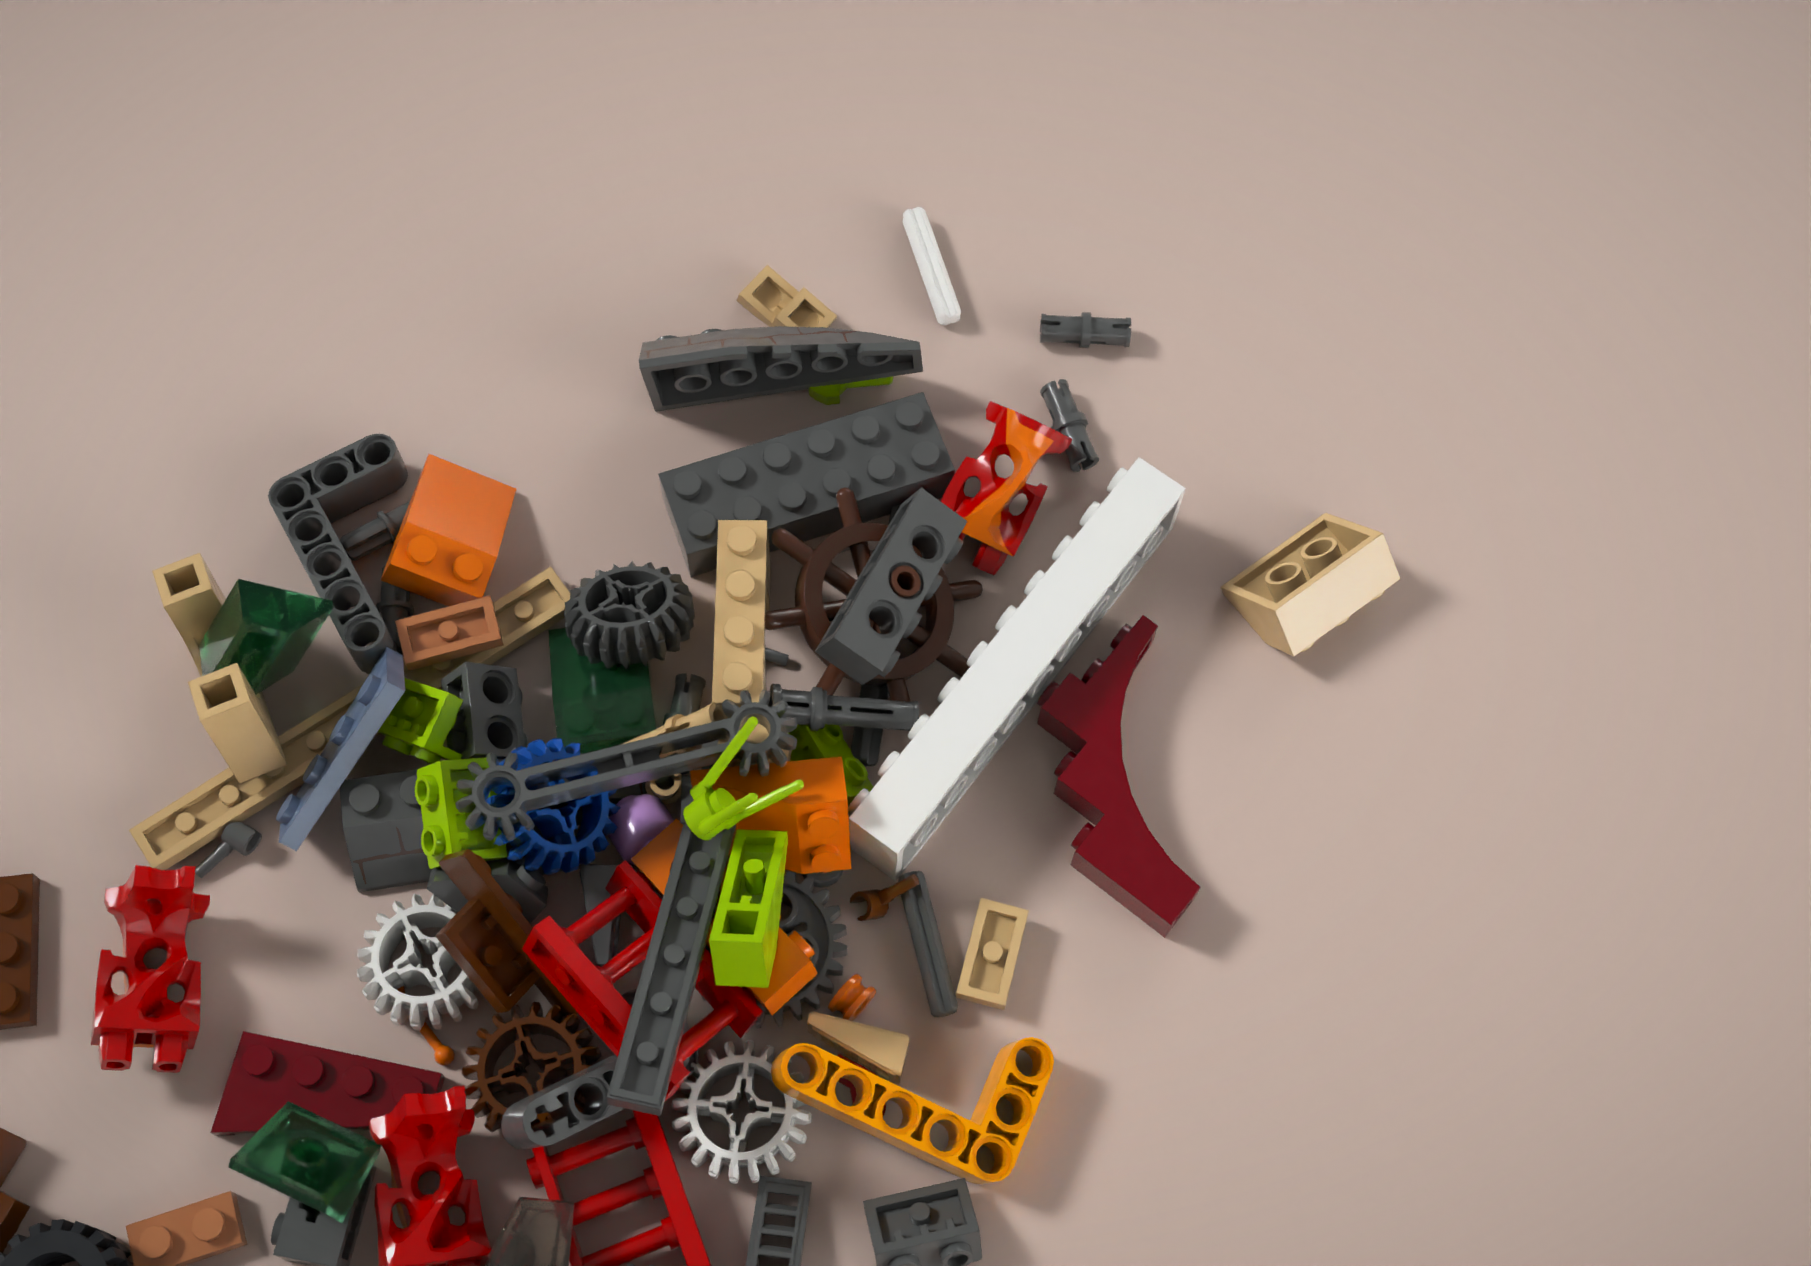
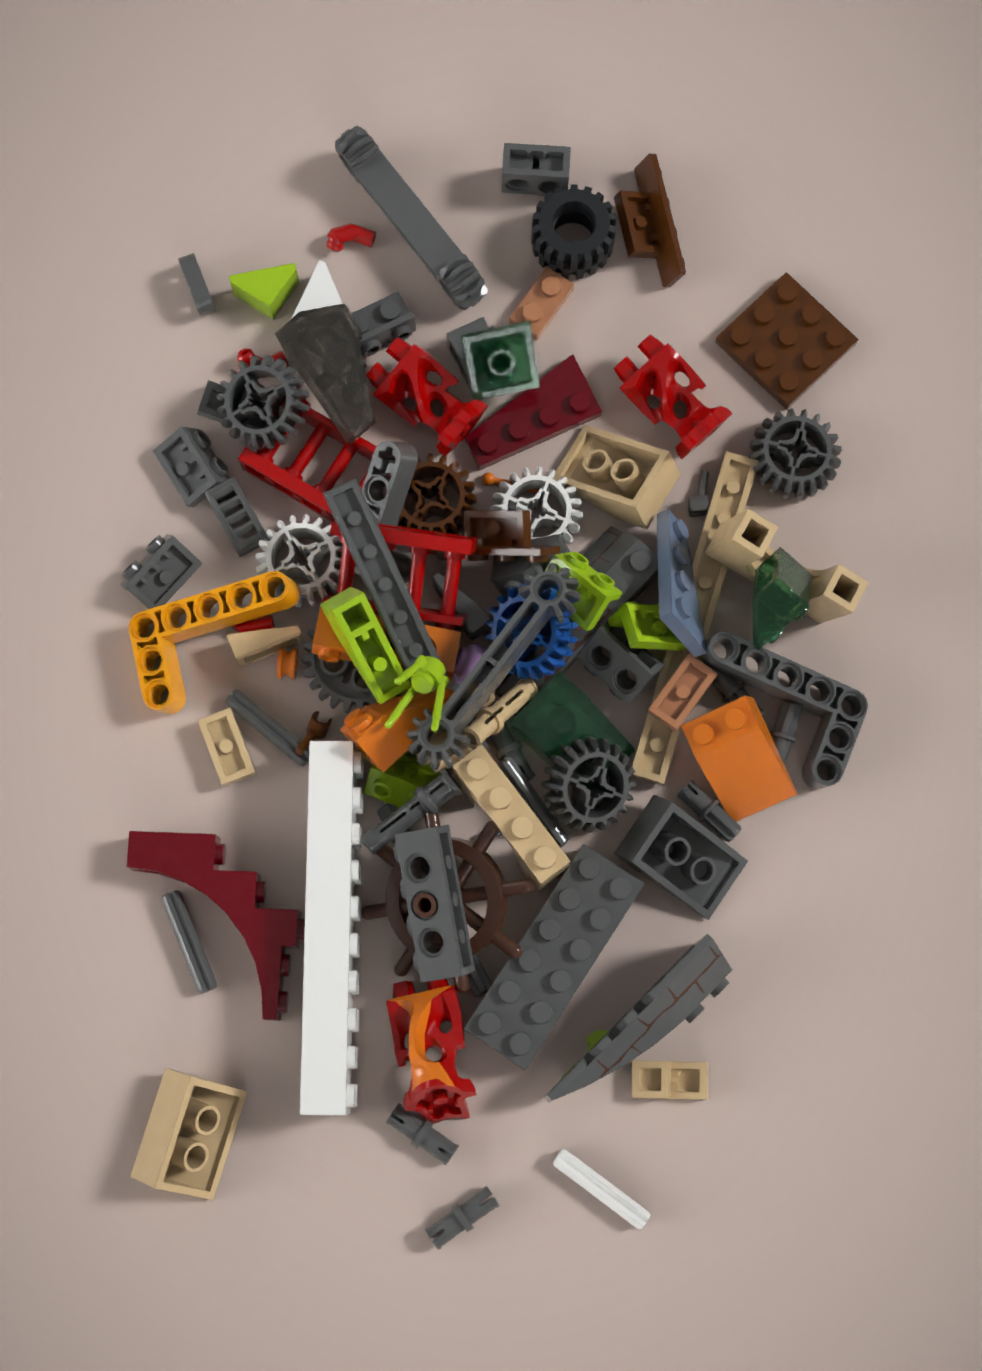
camera: 145 degrees right, 10 degrees up
none -> dark grey axle [161,890,217,994]
none -> dark grey axle [497,757,569,848]
none -> tan slope [554,425,681,529]
none -> dark grey slope [614,795,748,920]
none -> dark grey axle [677,780,742,842]
none -> dark grey gear [748,408,842,501]

